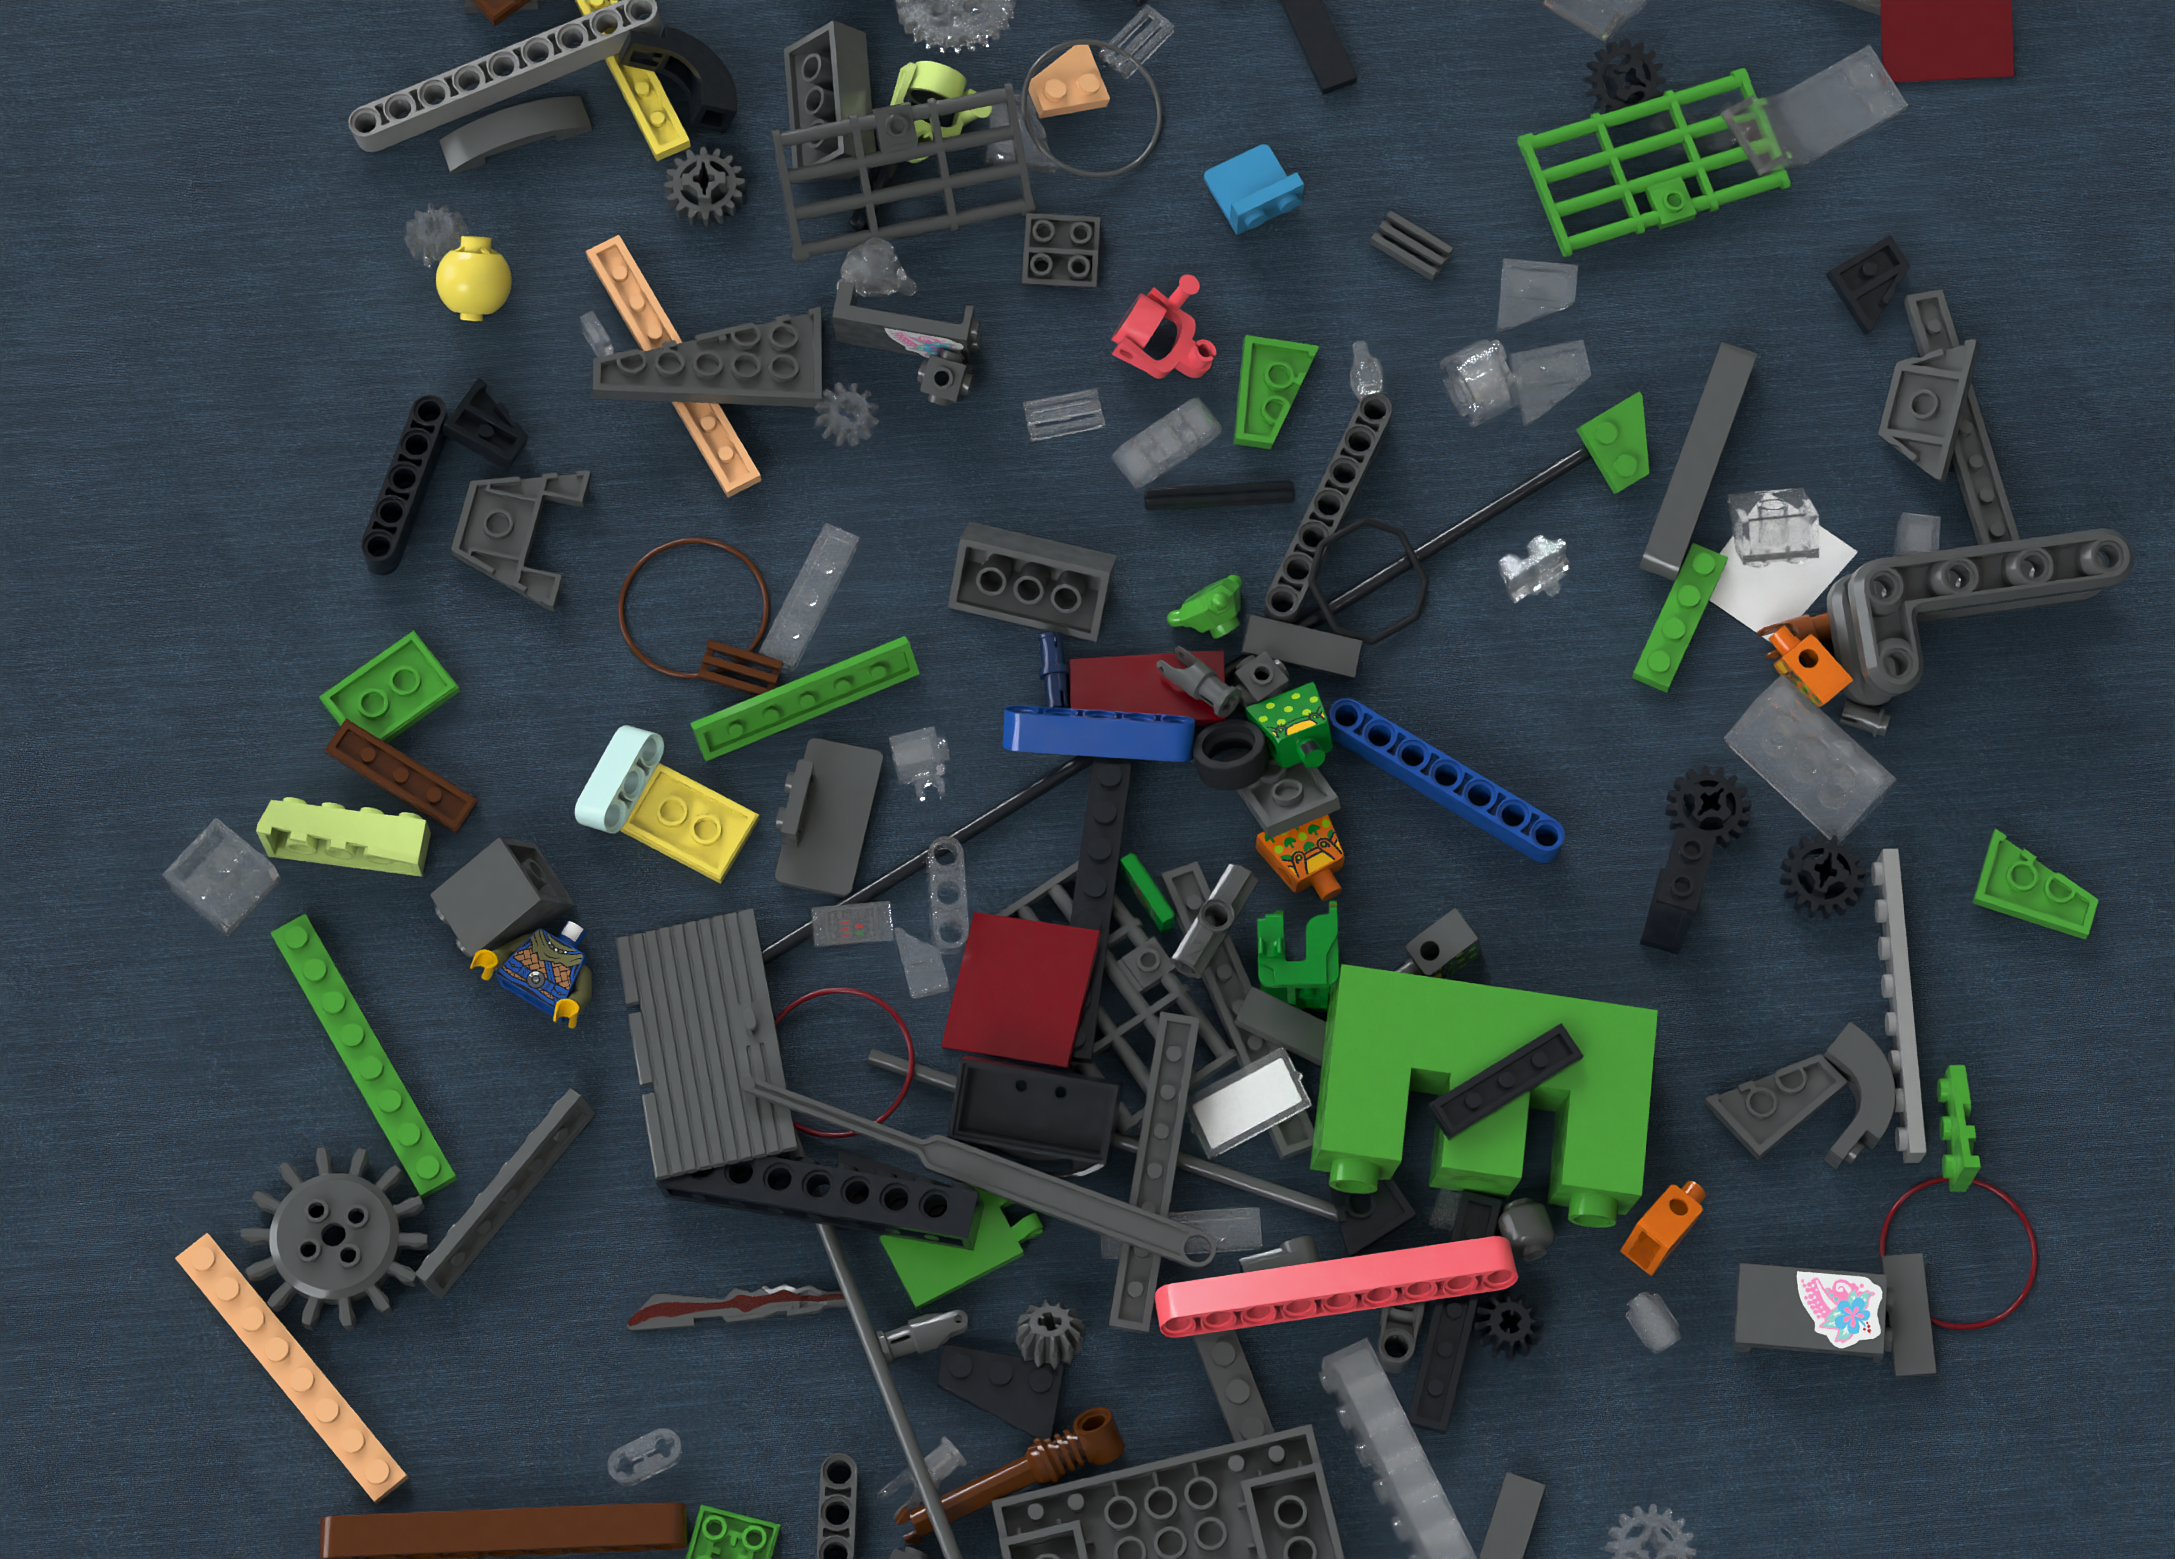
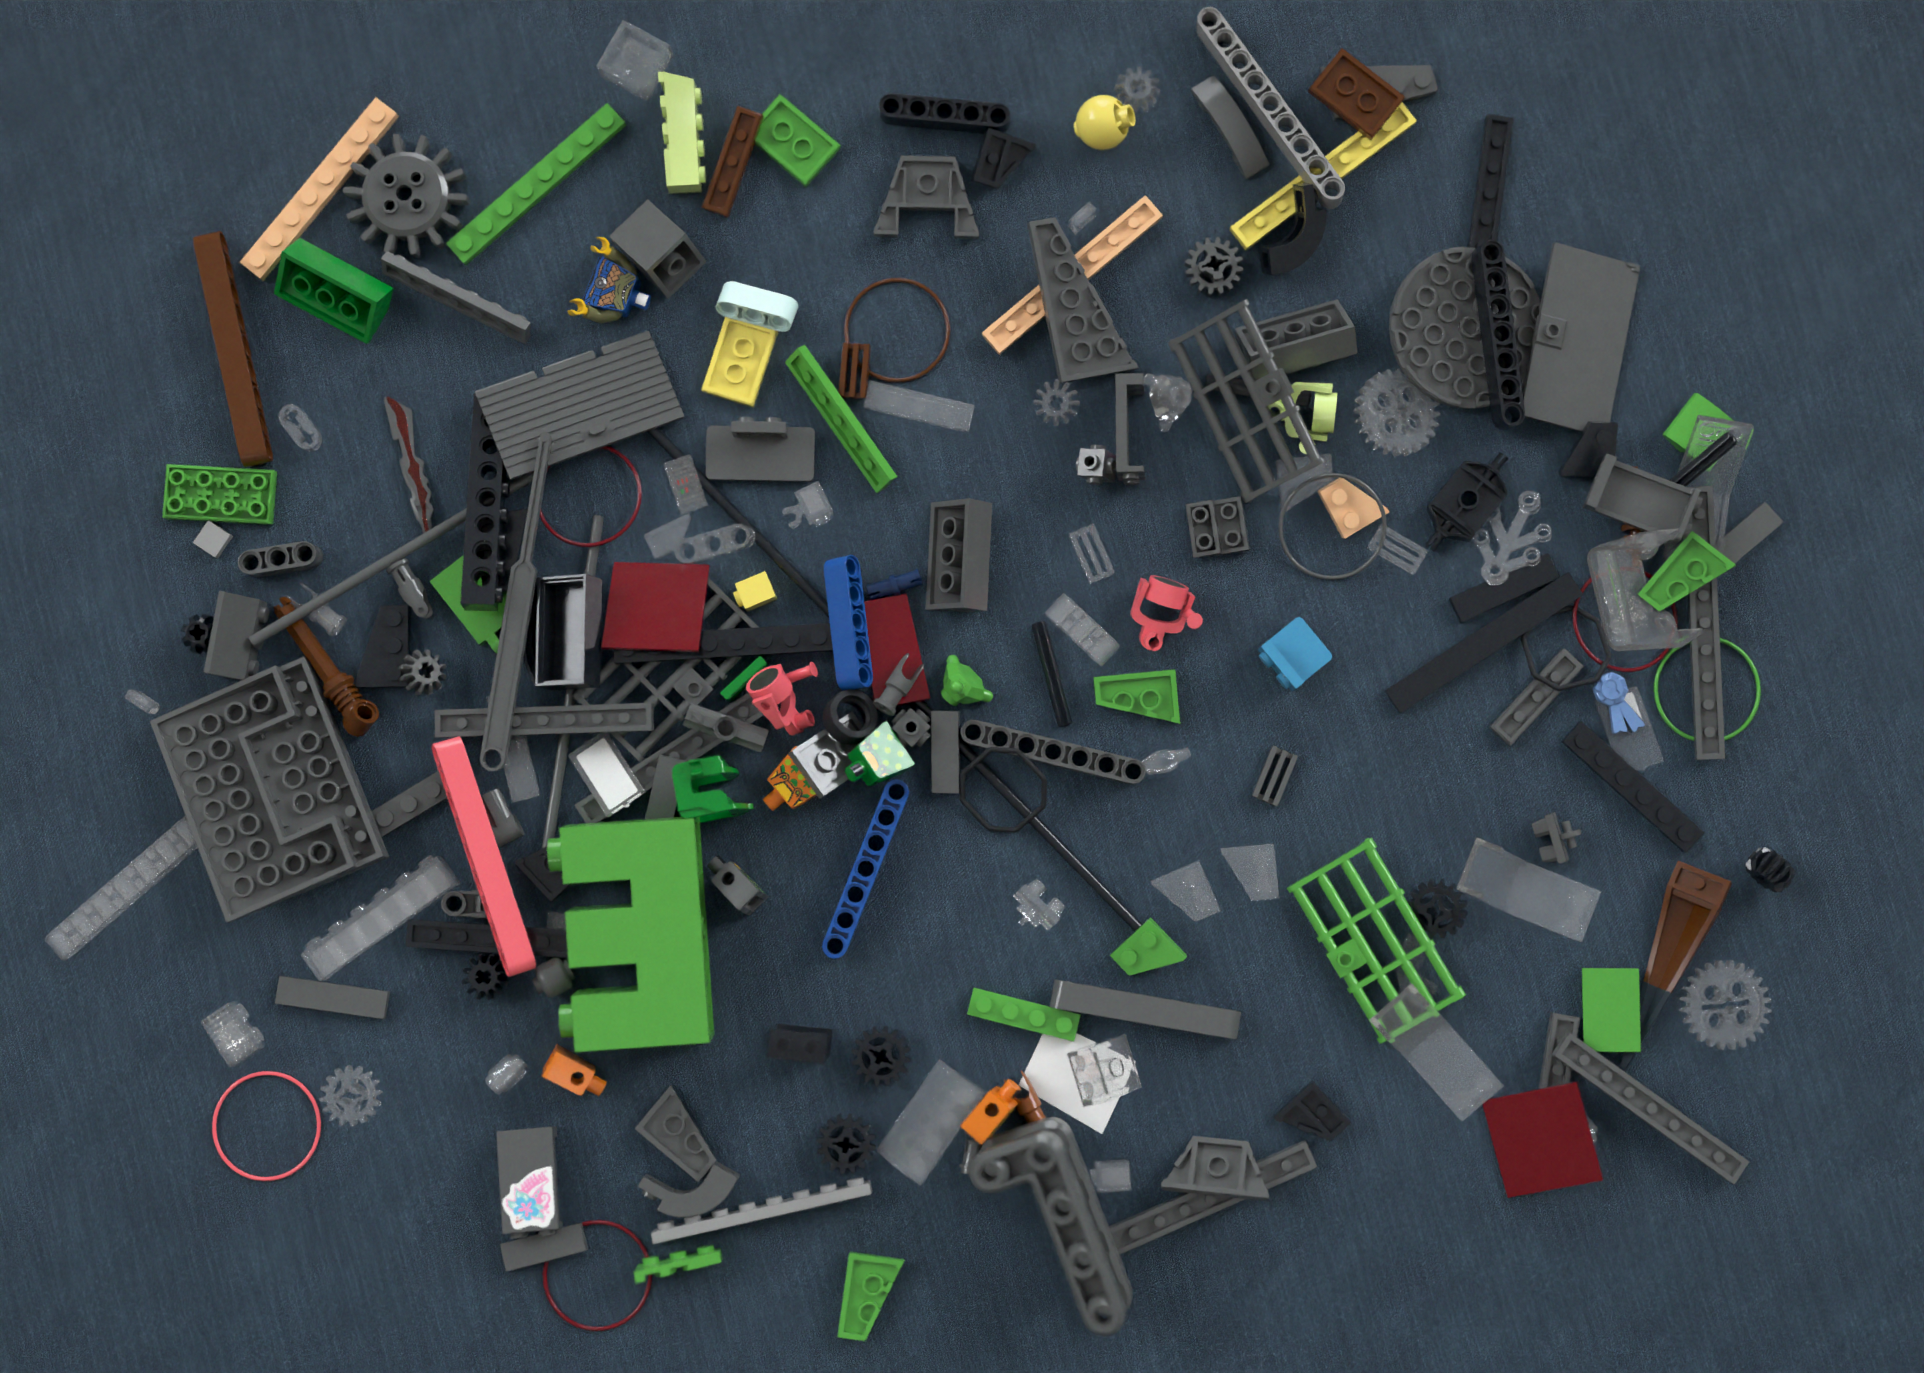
camera: 80 degrees right, 15 degrees up
black tile [1427,1023,1584,1141] -> none
clear brick [1440,339,1524,427] -> none
none -> green slope [274,238,393,344]
none -> light yellow brick [733,571,777,612]
none -> coral piece [746,662,818,736]

